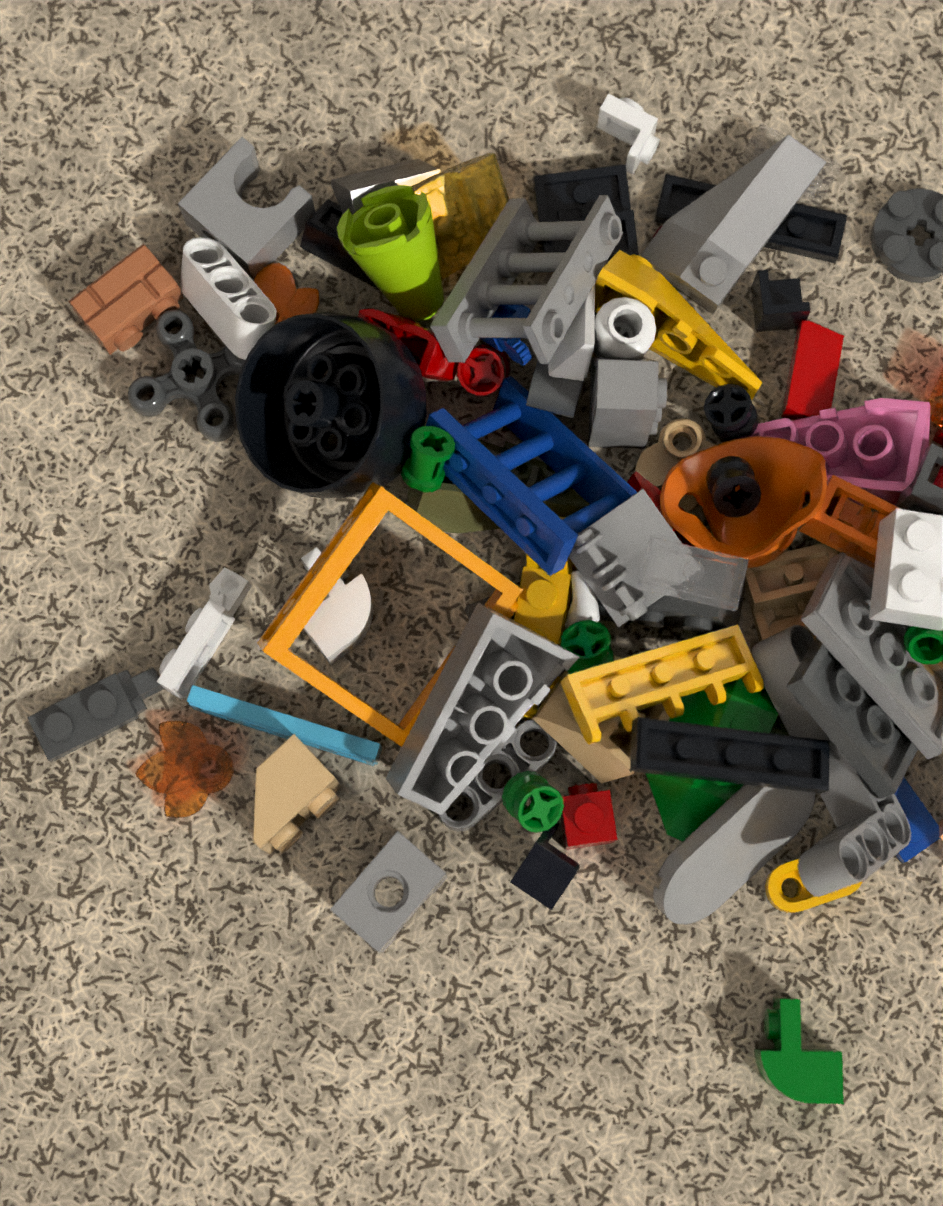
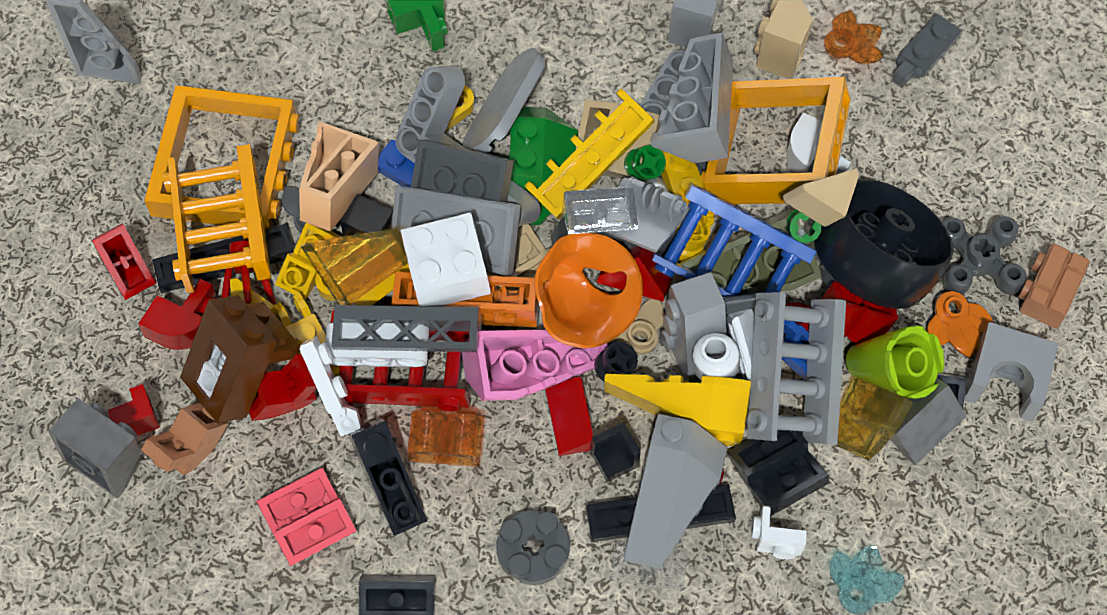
camera: 155 degrees right, 15 degrees down
white hinge [157,567,252,700] -> none
white beam [179,237,277,360] -> none
medium azure tile [187,685,382,766] -> none
green wheel [502,771,564,833] -> none
black panel [510,823,580,910] -> none
red brick [560,783,618,850] -> none
black tile [630,717,830,793] -> none
black wheel [706,456,762,518] -> none
none -> tan slope [783,169,859,227]
none -> clear light blue plate [829,546,904,614]

